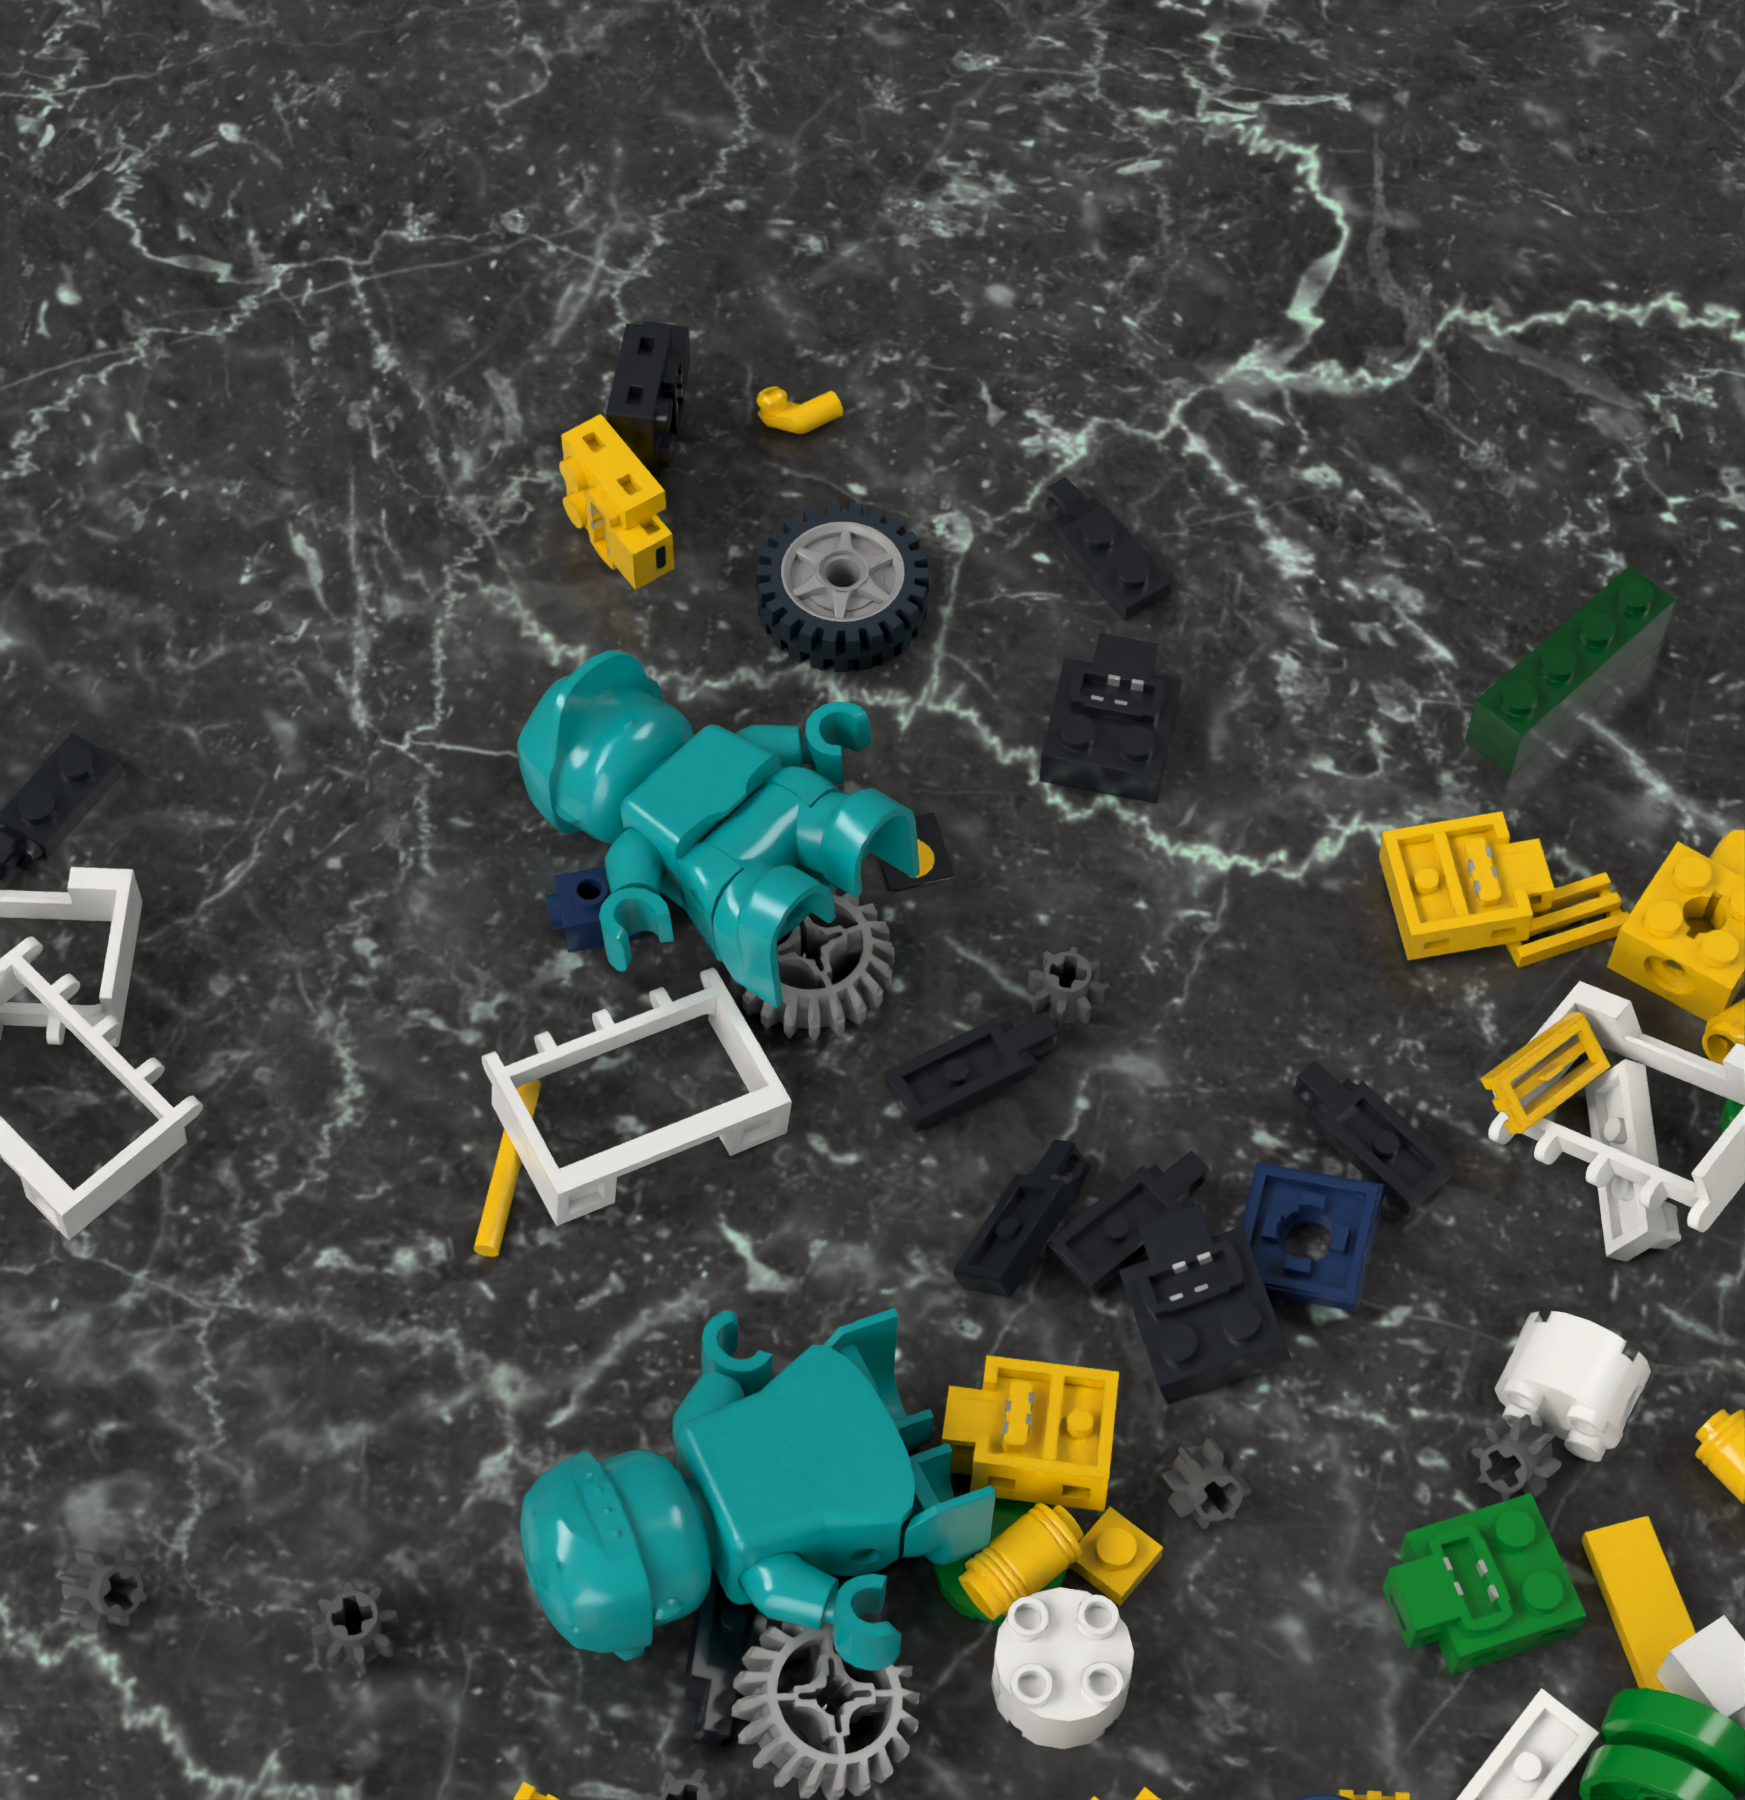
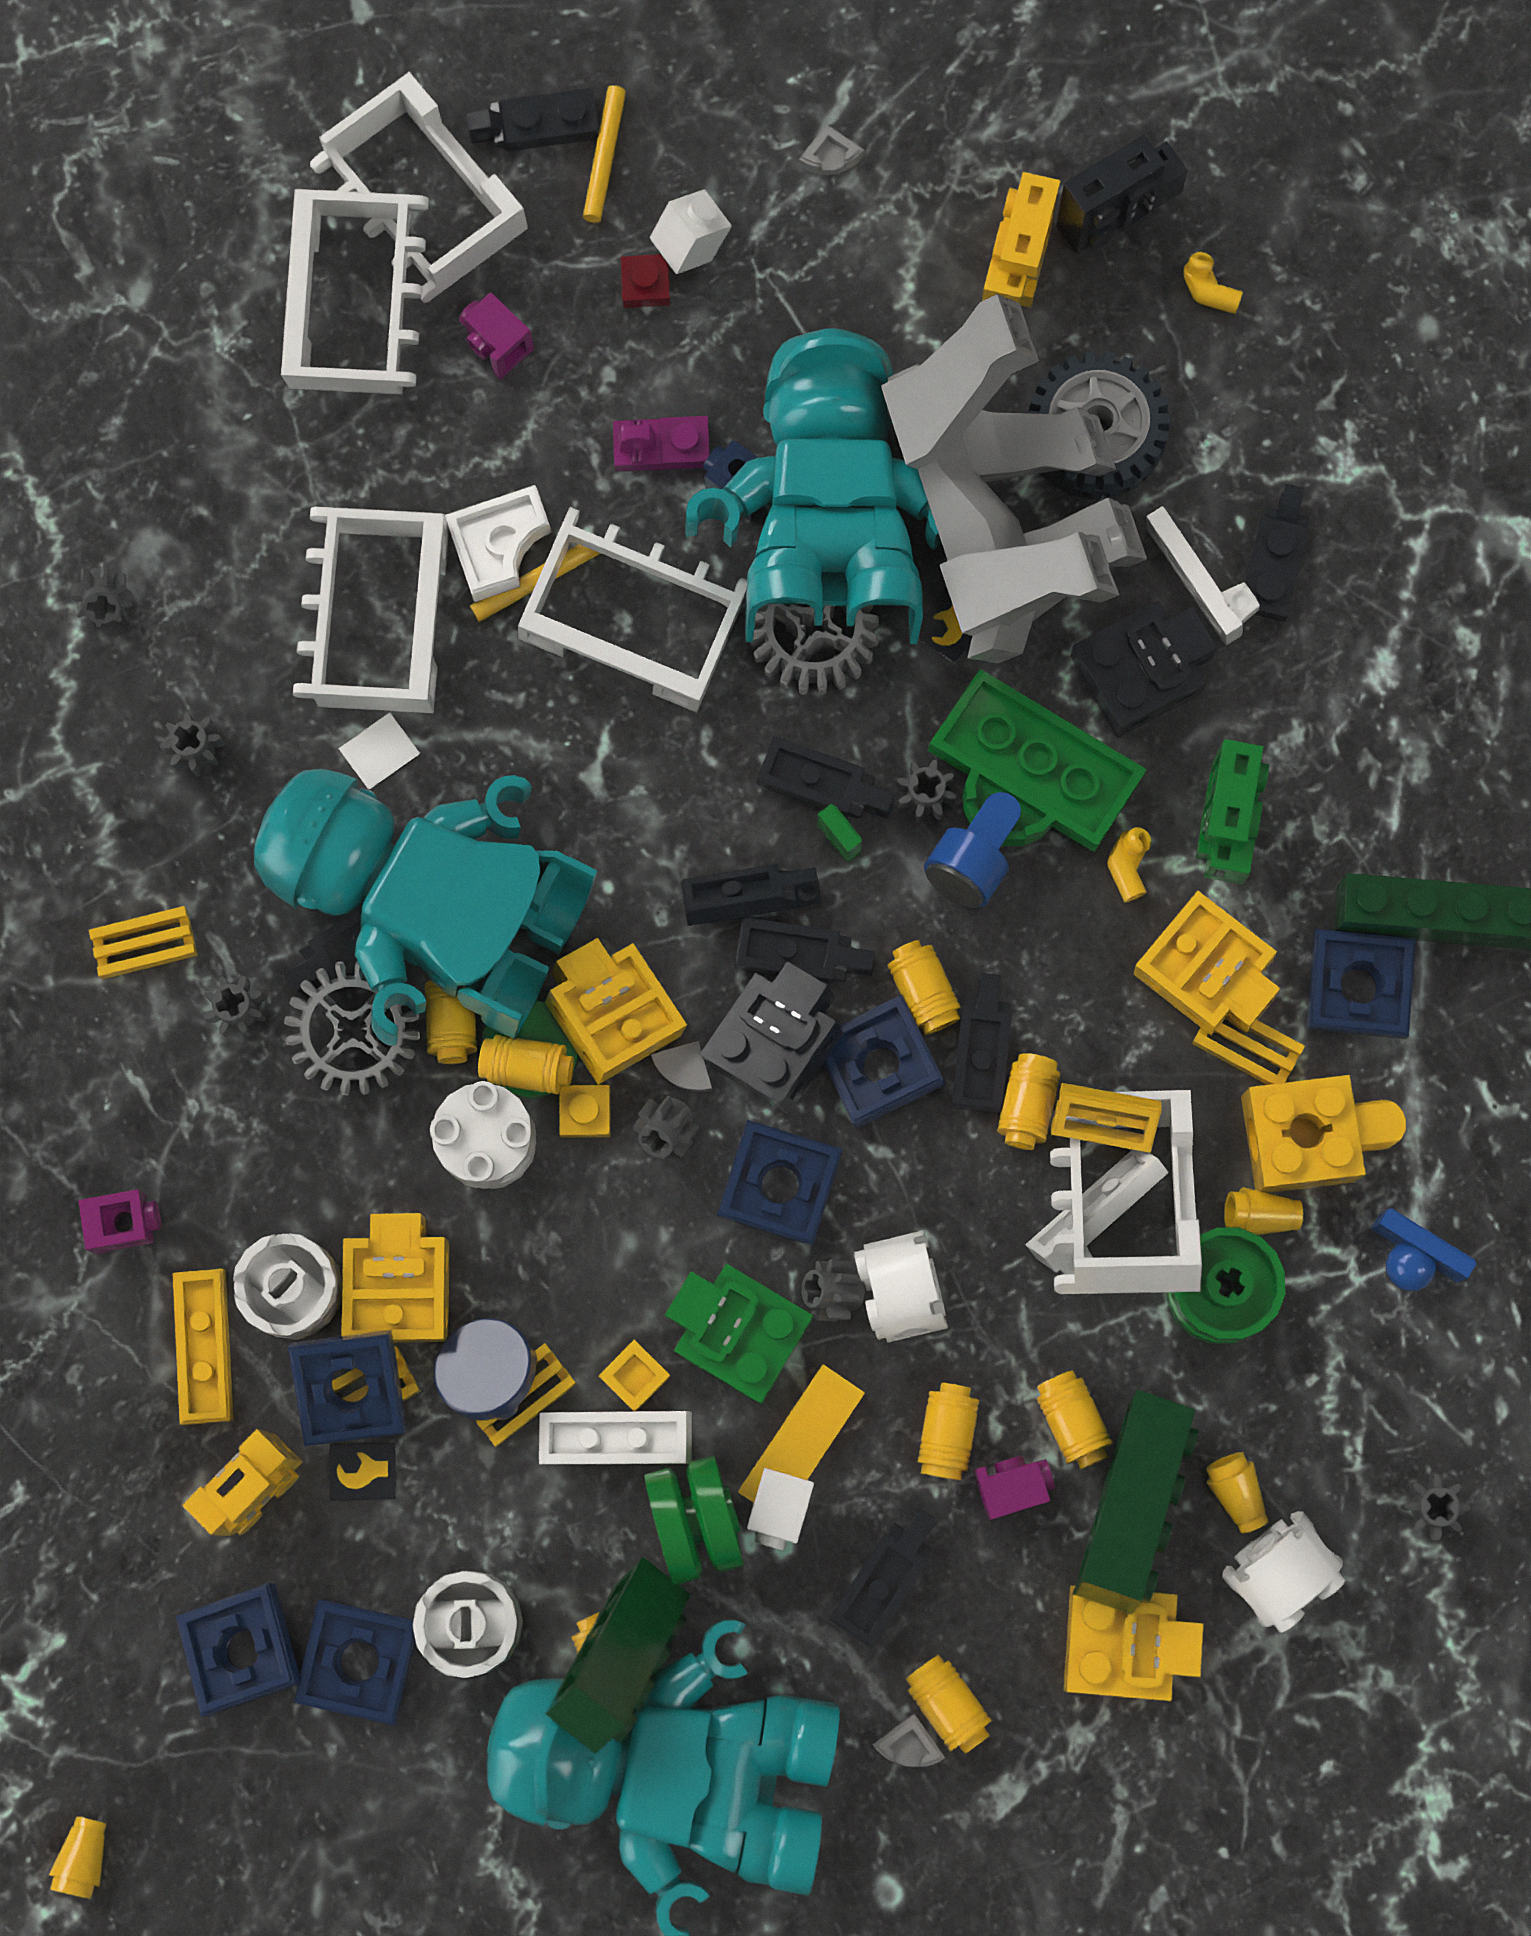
camera: 55 degrees right, 20 degrees up
none -> white hinge [293,507,449,713]
none -> white sticker [338,712,420,790]
none -> yellow head [425,979,477,1064]
none -> white tile [445,485,551,602]
none -> magenta brick [459,292,534,380]
none -> yellow bar [583,86,626,223]
none -> yellow plate [599,1340,671,1412]
none -> magenta hinge [613,416,710,472]
none -> dark red plate [621,254,670,308]
none -> white brick [650,189,732,274]
none -> light grey tile [651,1041,712,1093]
none -> dark blue piece [717,1120,843,1246]
none -> light grey tile [799,124,864,175]
none -> green tile [818,804,862,863]
none -> light grey animal [881,294,1147,663]
none -> yellow head [887,940,961,1035]
none -> green plate [924,669,1147,908]
none -> yellow head [997,1053,1061,1150]
none -> yellow arm [1107,827,1151,903]
none -> white hinge [1146,506,1260,646]
none -> green piece [1195,739,1269,885]
none -> dark blue piece [1306,929,1416,1039]

